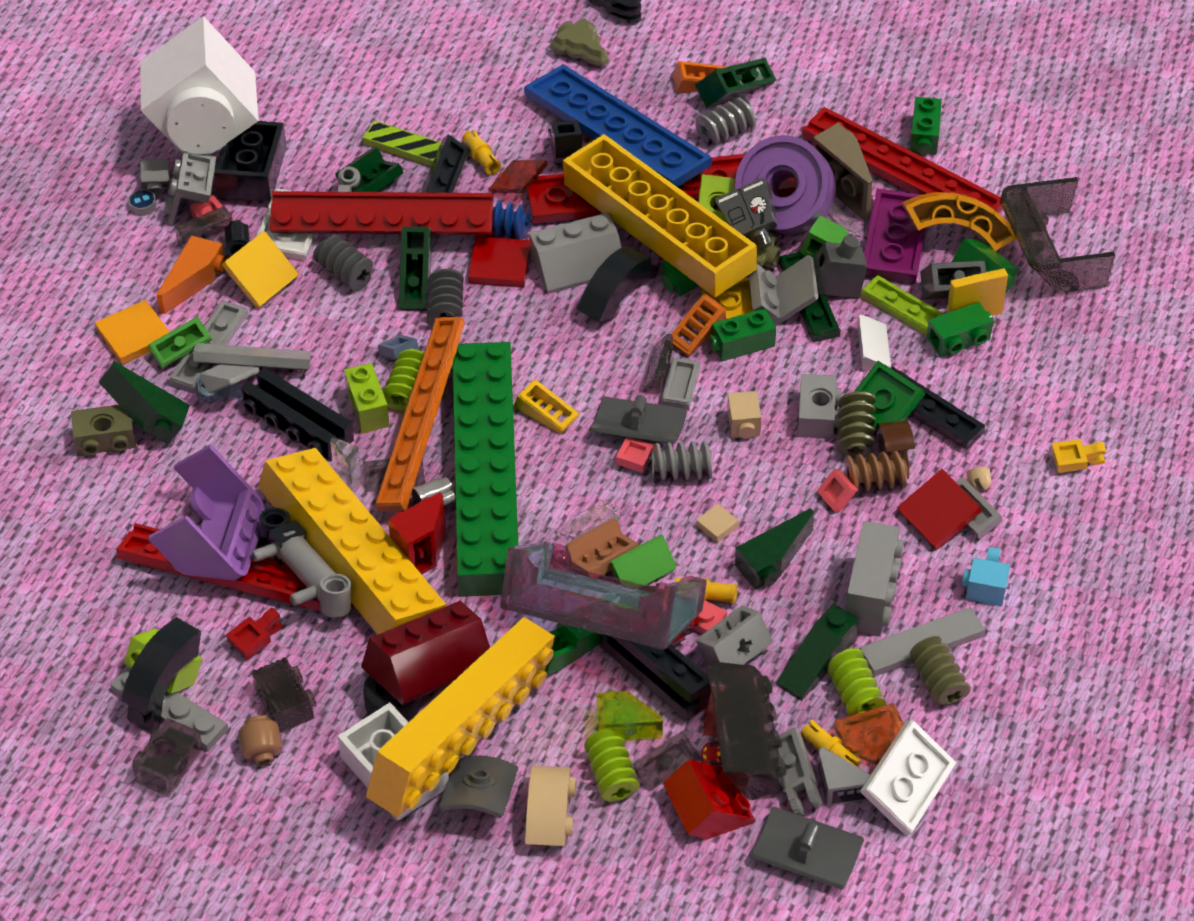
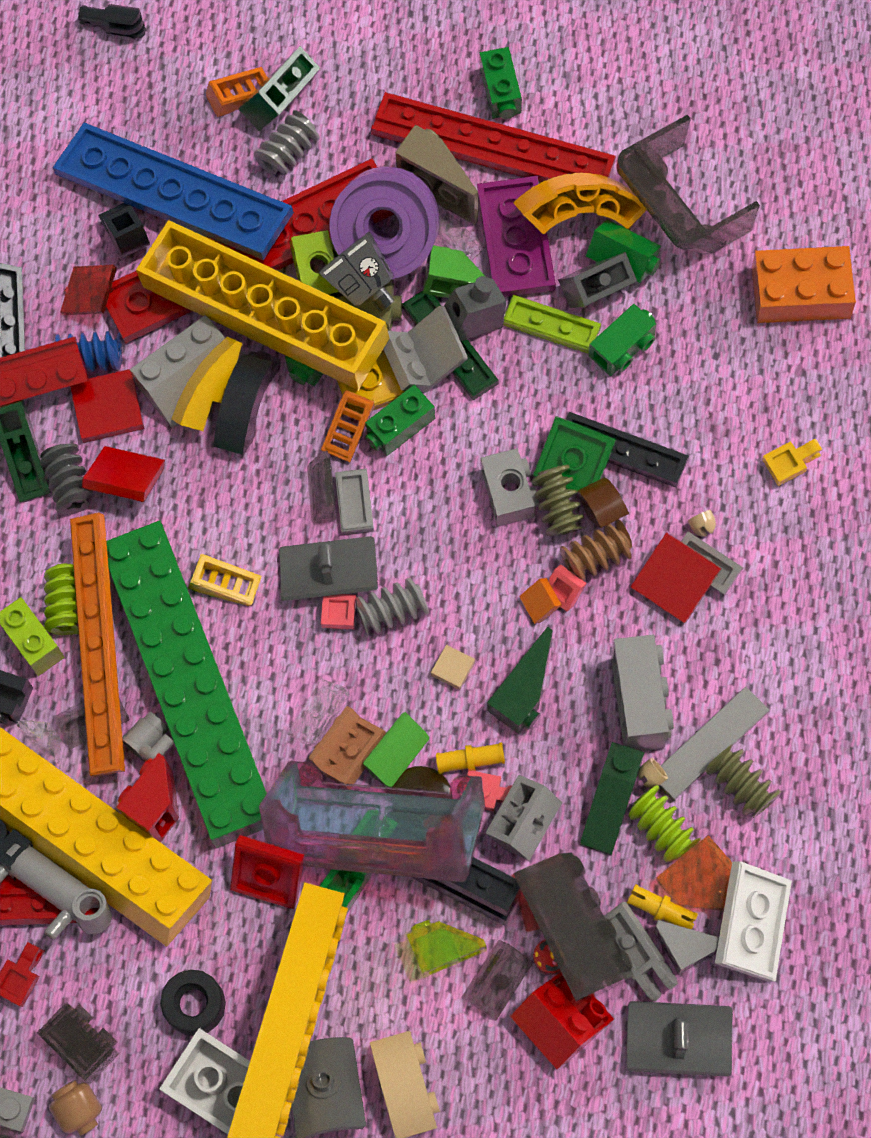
camera: 15 degrees left, 20 degrees up
dark red slope [361,601,490,705] -> none
sand blue plate [378,334,419,361] -> none
yellow pin [462,130,501,175] -> none
olive rock [550,19,609,67] -> none
lime piece [584,729,640,802] -> none
tan brick [727,391,761,439] -> none
white slope [857,315,891,371] -> none
yellow tile [946,268,1008,316] -> none
medium azure brick [962,547,1010,606] -> none
none -> red tile [82,446,165,502]
none -> yellow slope [171,337,242,431]
none -> red tile [230,835,305,909]
none -> orange tile [519,578,562,624]
none -> tan hinge [638,758,668,788]
none -> orange brick [751,246,856,323]

